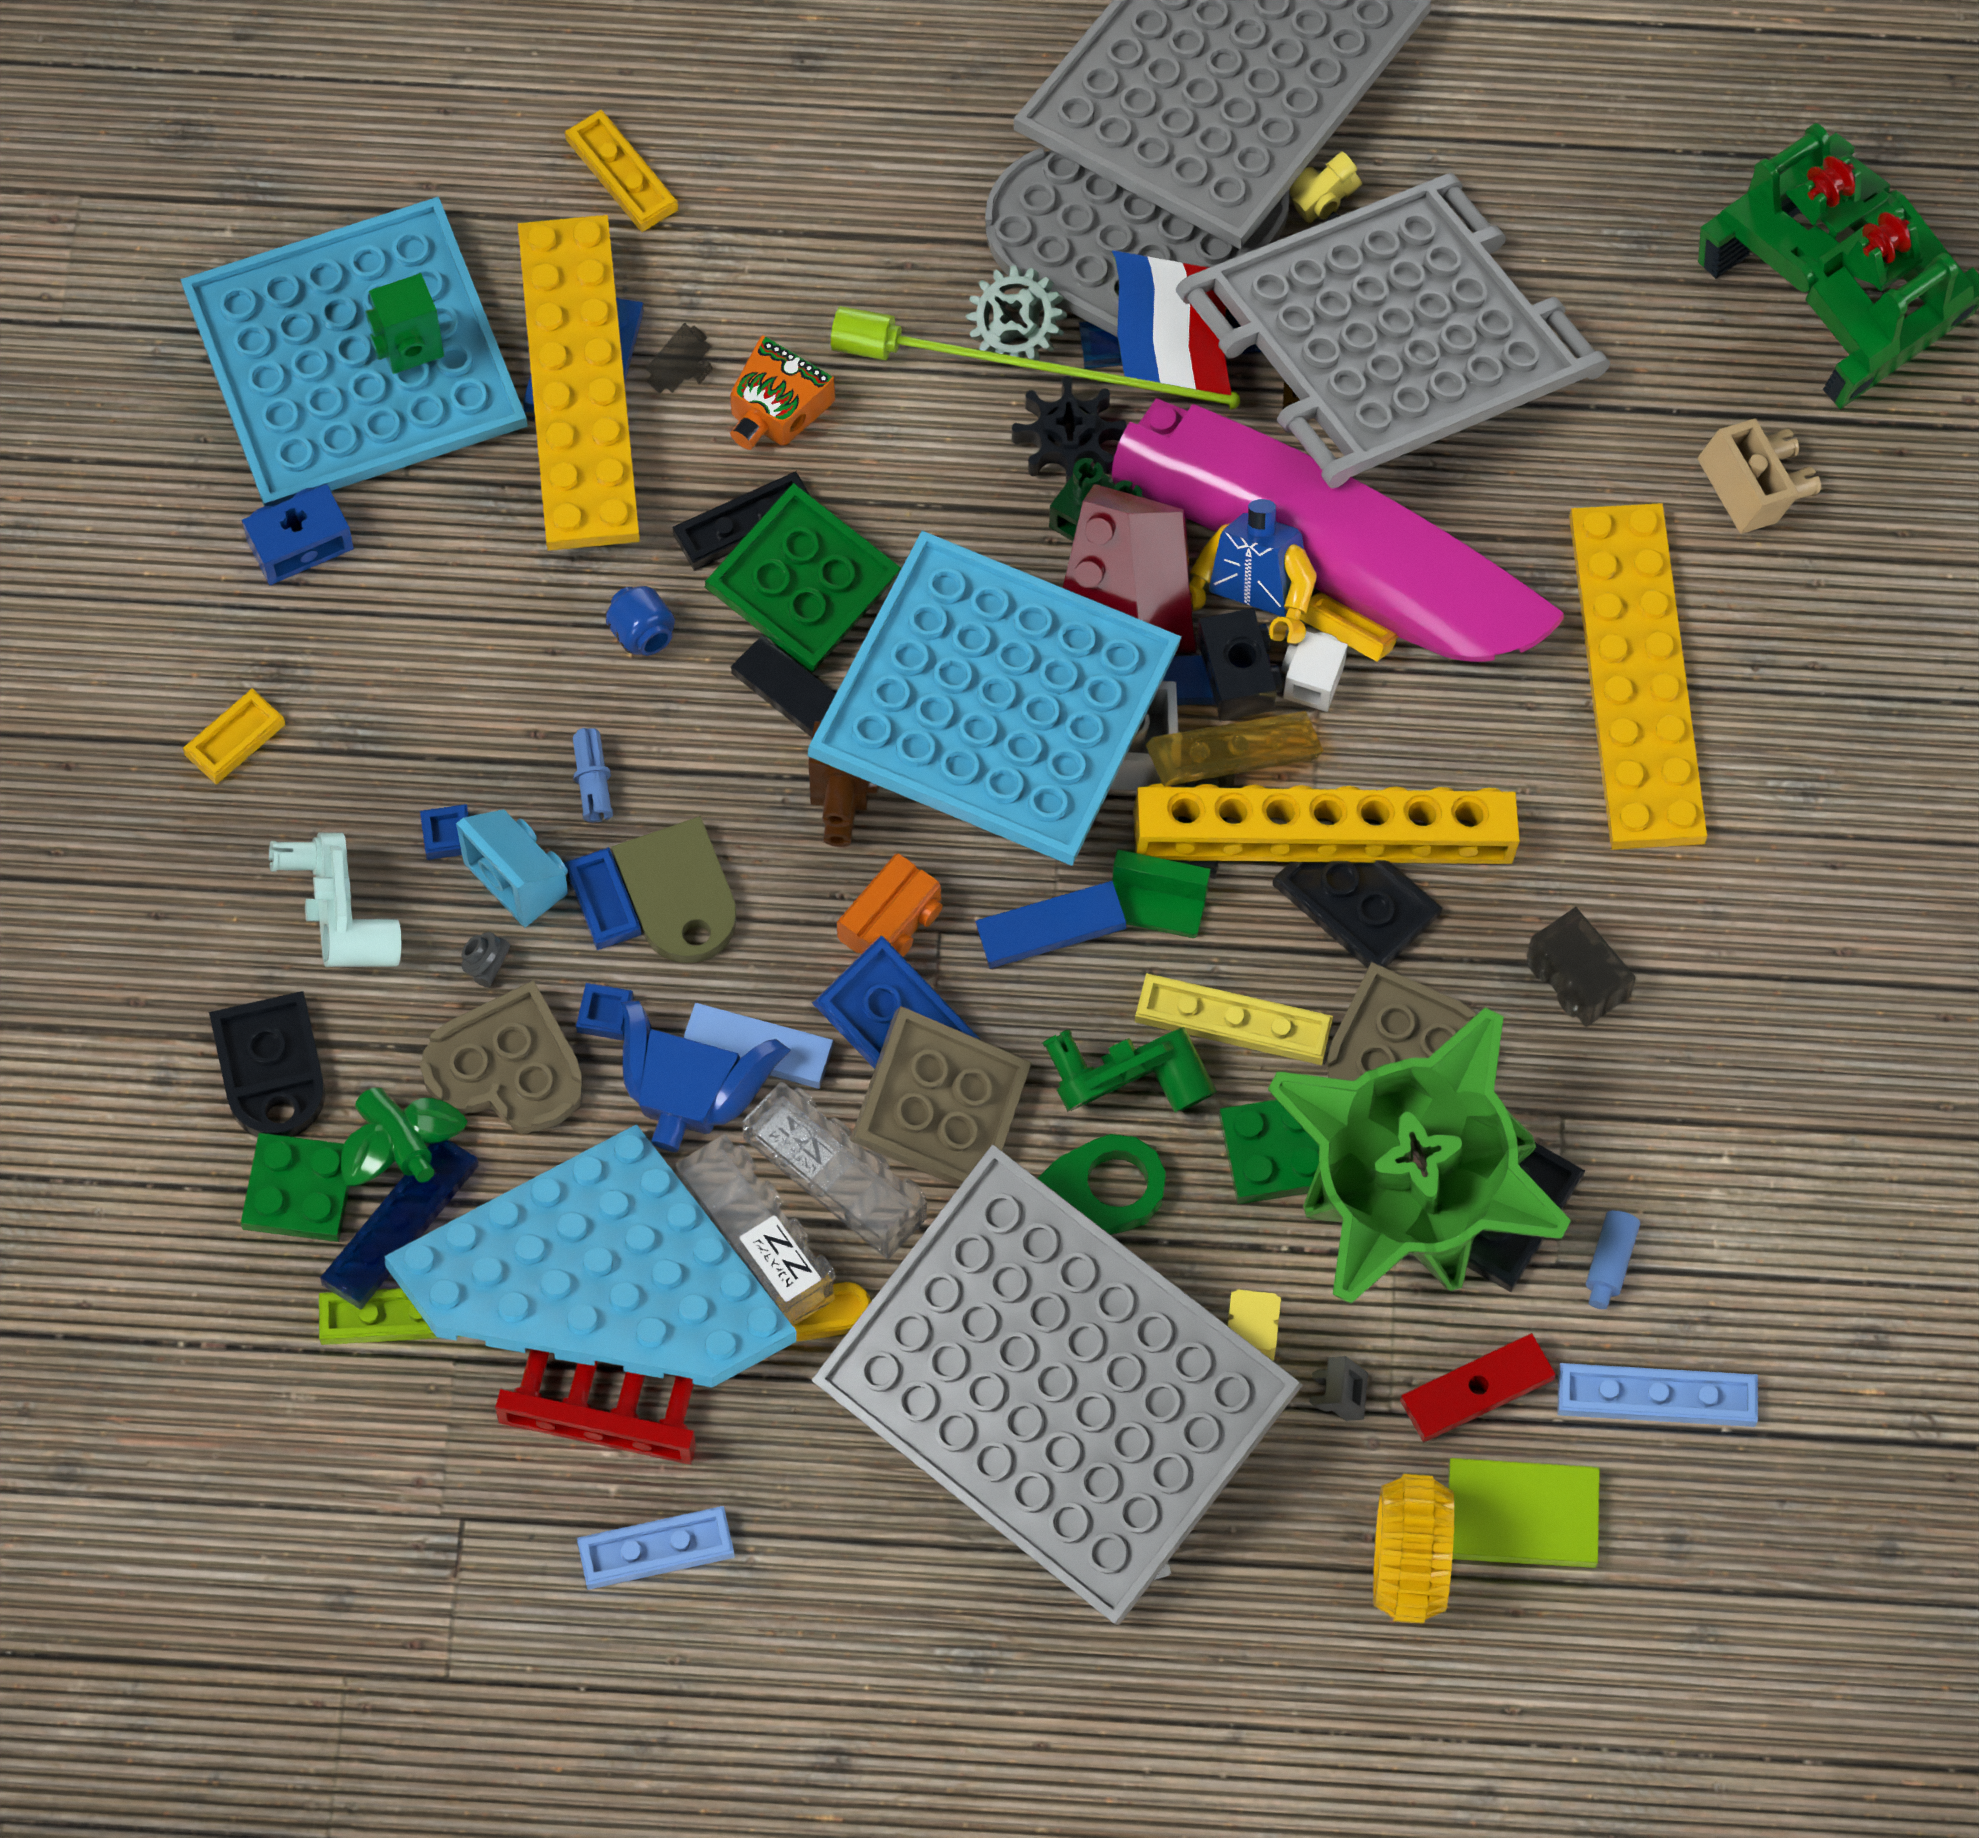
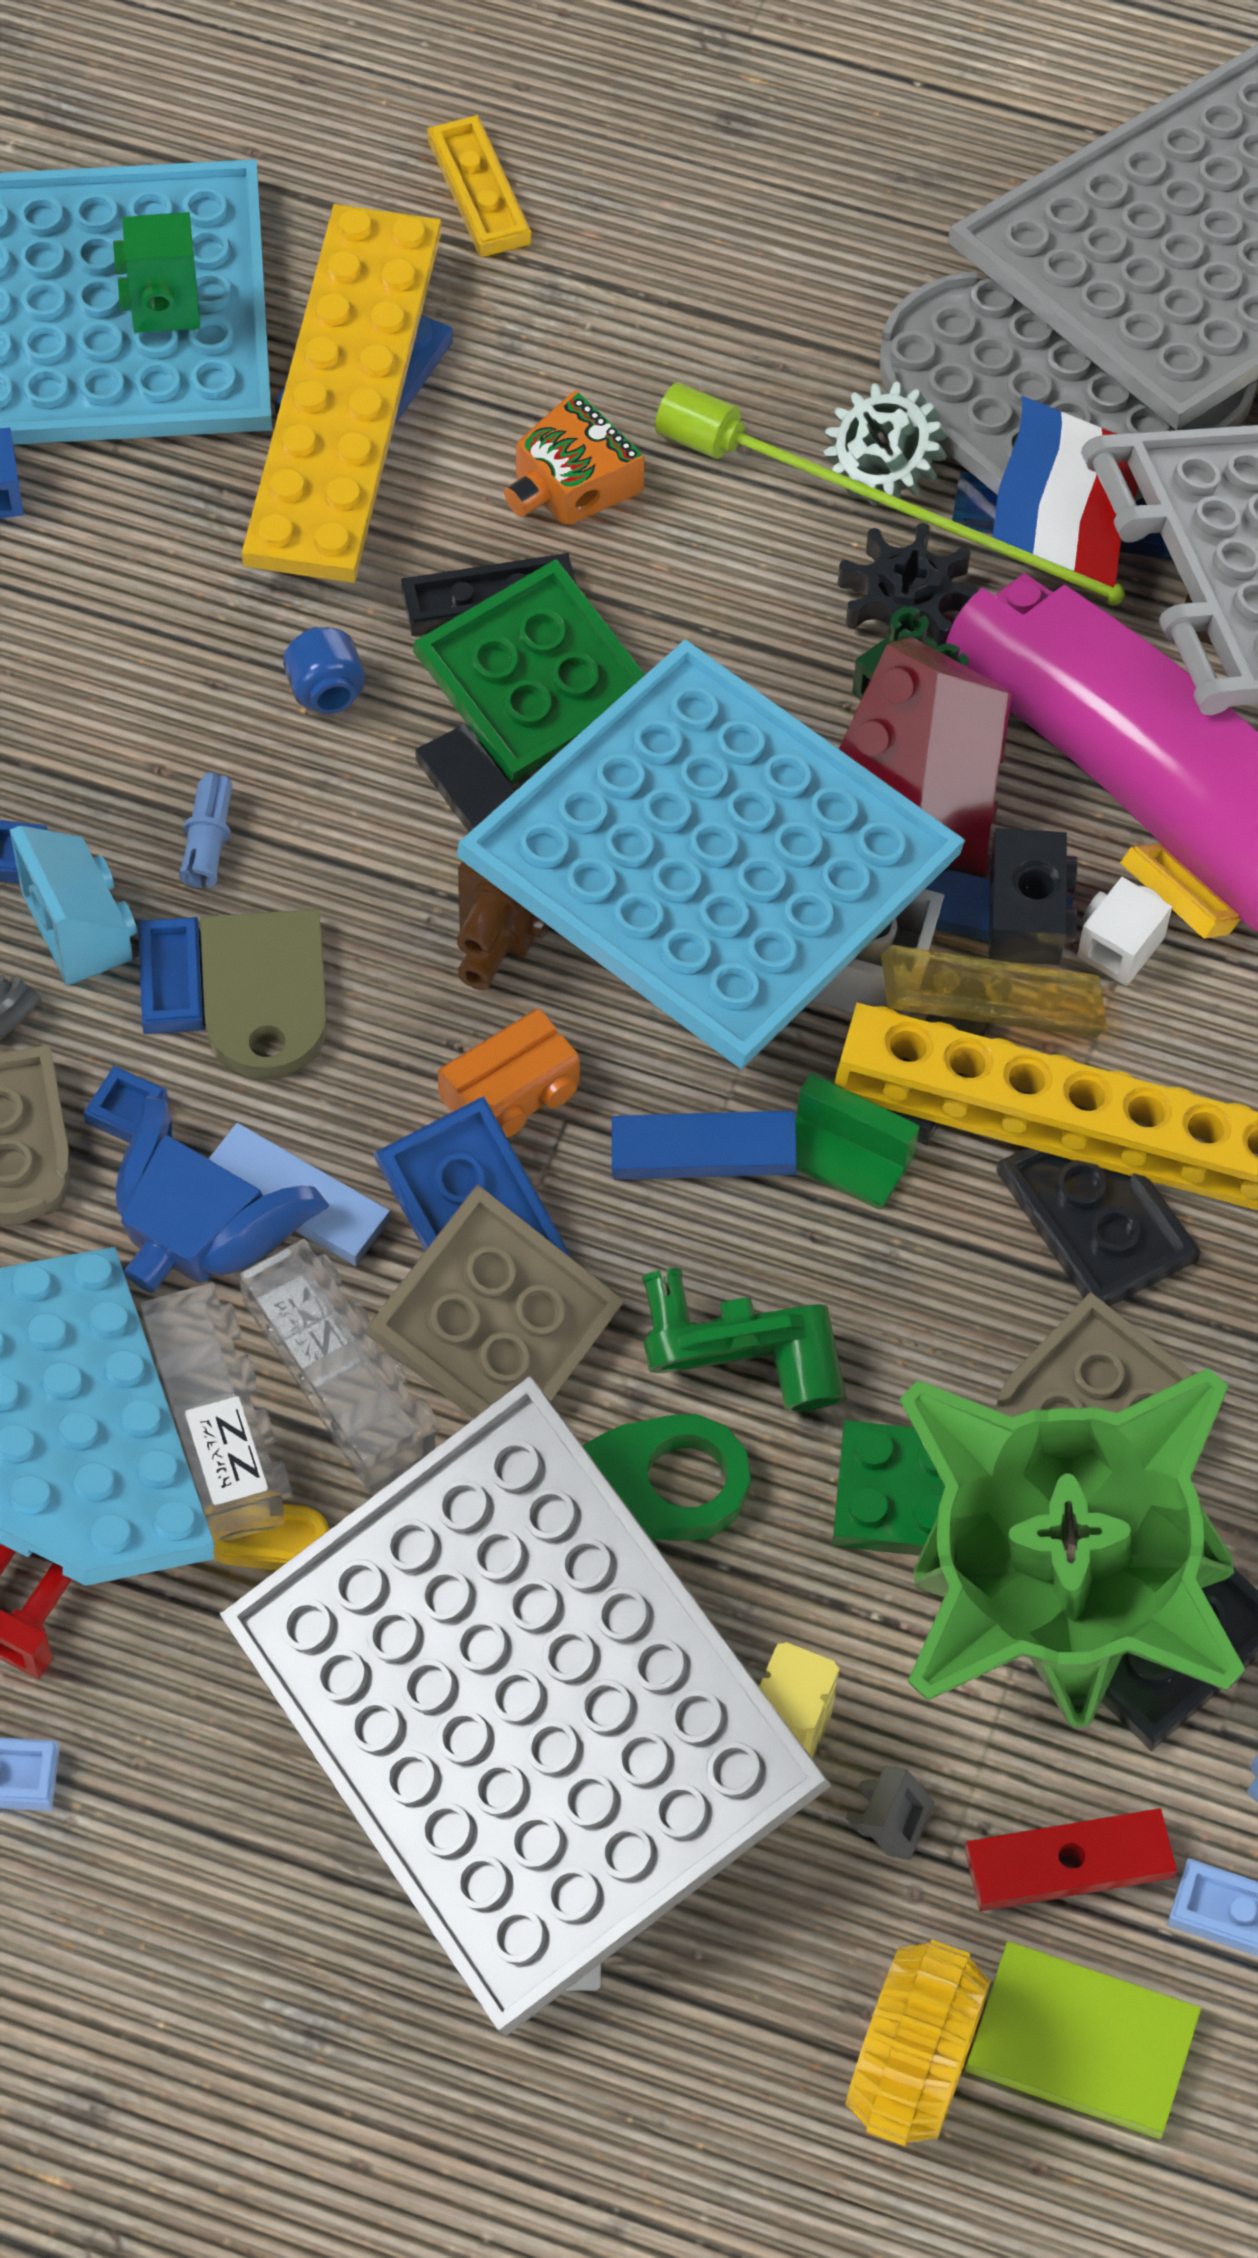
camera: 15 degrees right, 5 degrees down
clear smoke piece [645,322,713,393] -> none
light yellow tile [1135,973,1333,1065] -> none
torso [1189,499,1316,644] -> none

